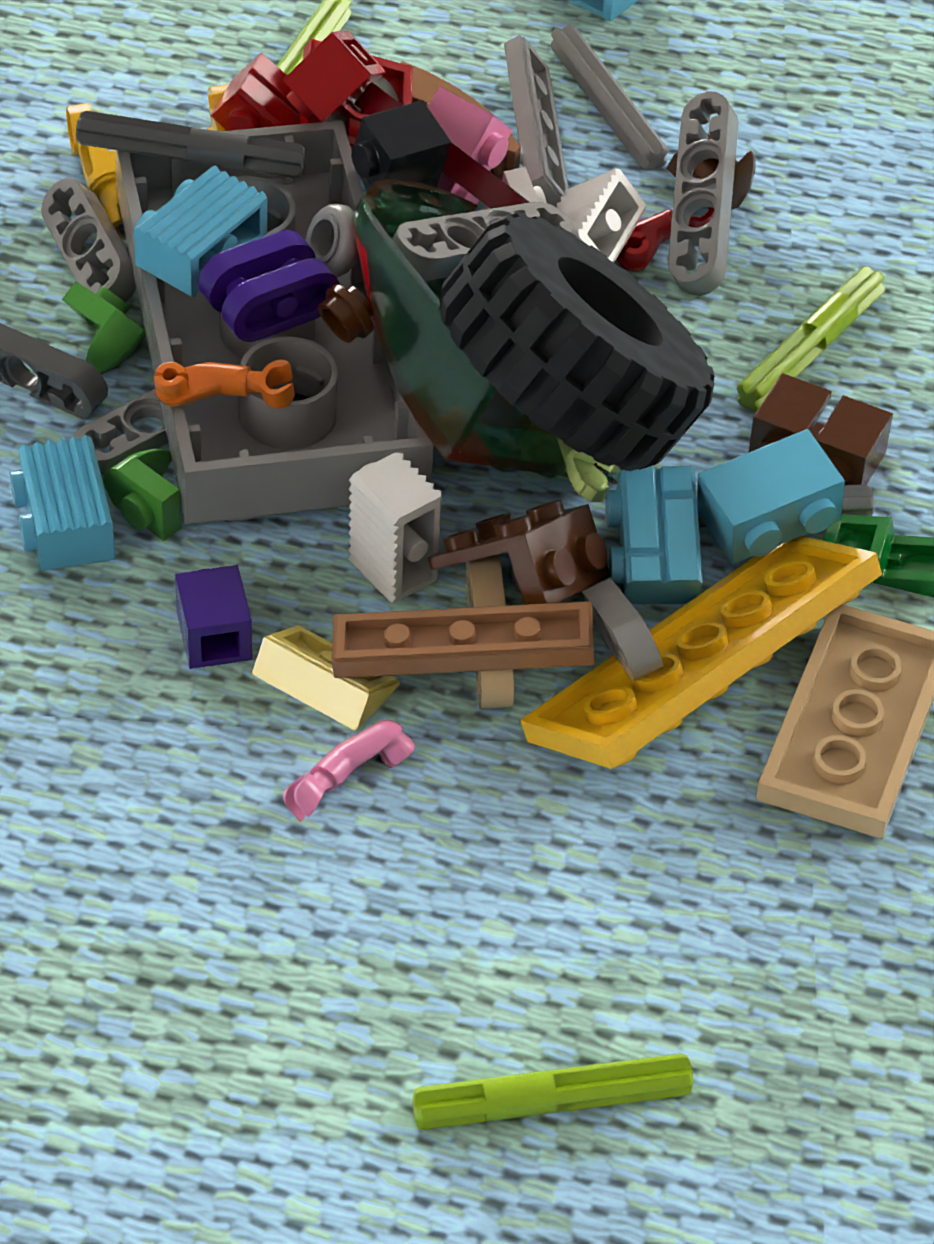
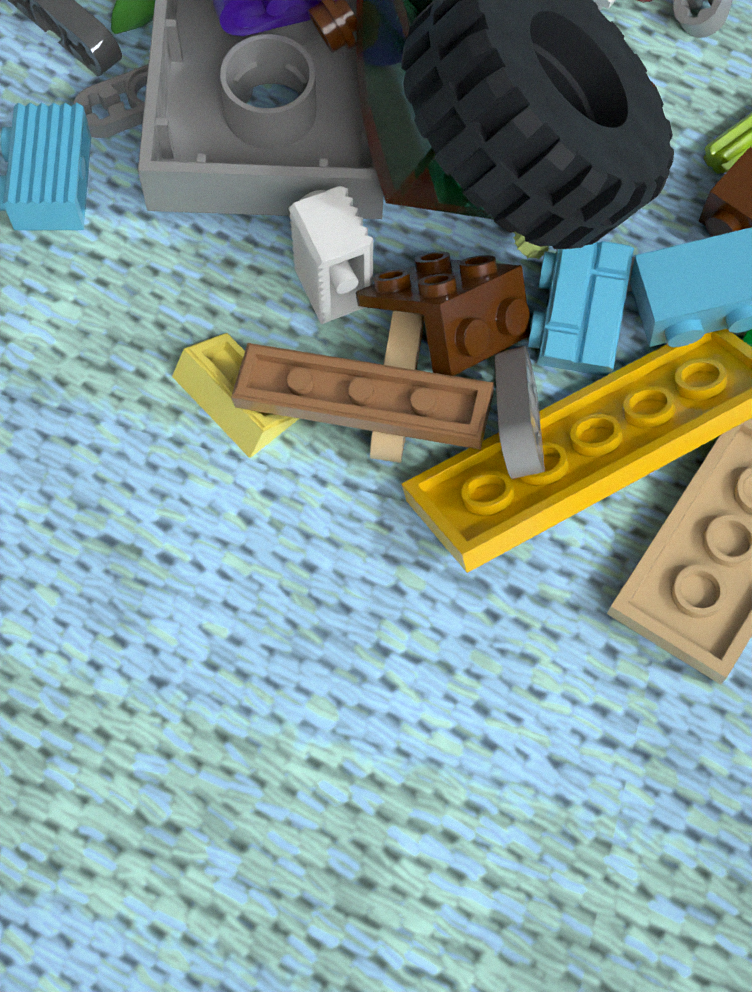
camera: 15 degrees right, 20 degrees up
bright green plate [103,448,182,541] -> none
orange arm [153,359,295,409] -> none
dark purple brick [175,565,253,669] -> none
bright pink arm [283,720,415,822] -> none
lime axle [412,1053,693,1130] -> none

